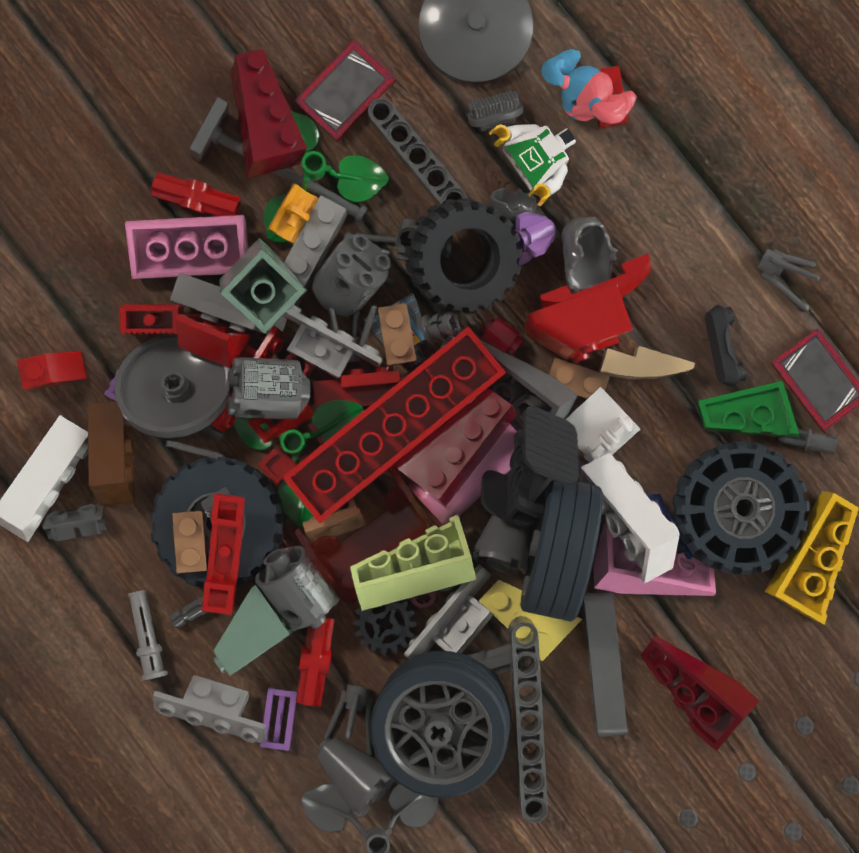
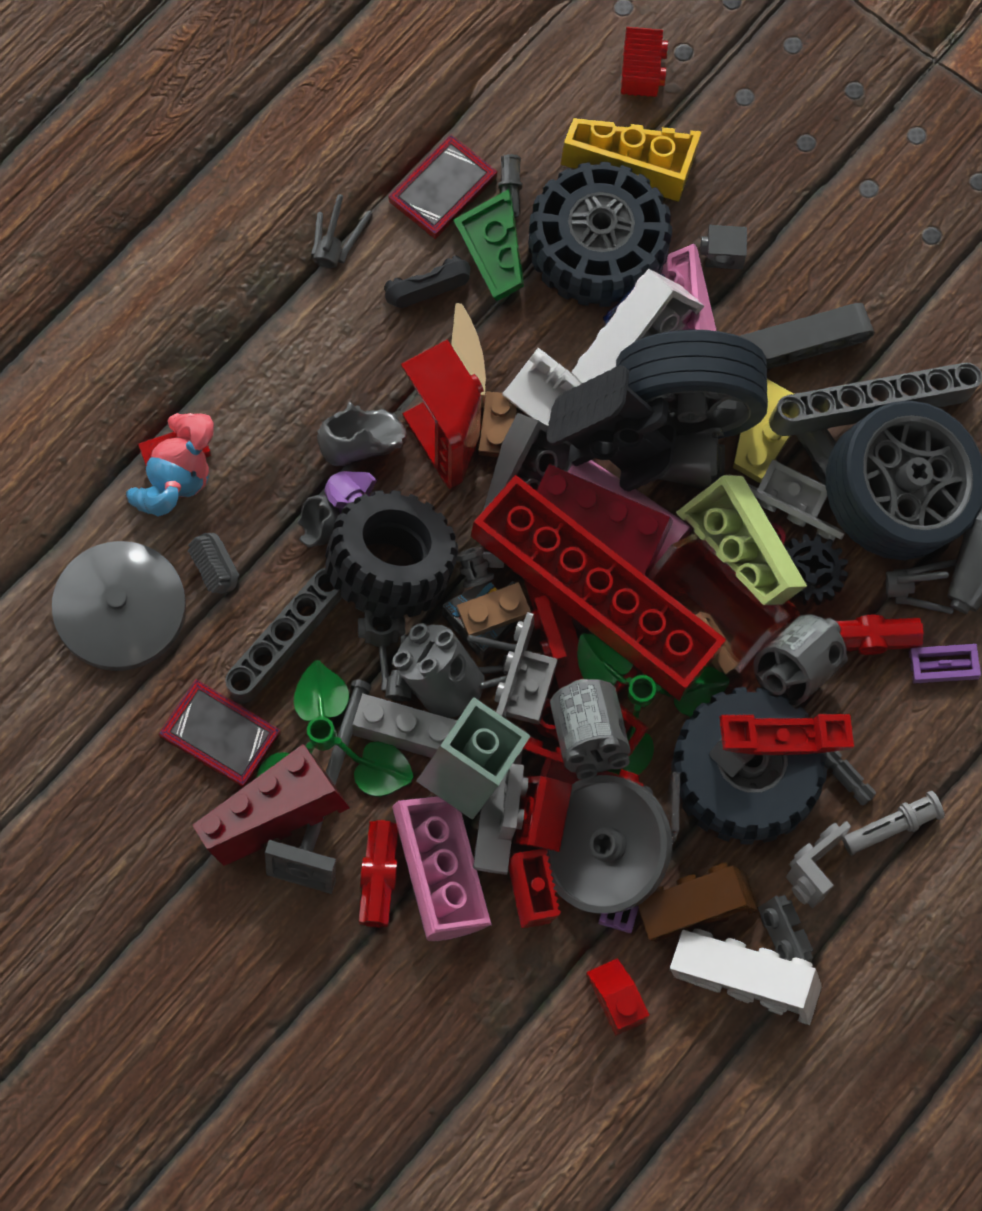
camera: 105 degrees left, 15 degrees down
light grey bracket [153,675,266,744] -> none
medium nougat plate [172,511,208,573] -> none
sand green slope [213,585,294,676] -> none
red tile [257,445,296,486] -> none
light orange hips [268,184,319,244] -> none
dark red brick [480,316,524,356] -> none
torso [489,124,576,206] -> none
red slope [540,254,650,309] -> none
dark red wedge [640,636,760,751] -> none
none -> dark grey brick [700,225,747,270]
none -> light grey bracket [786,821,851,909]

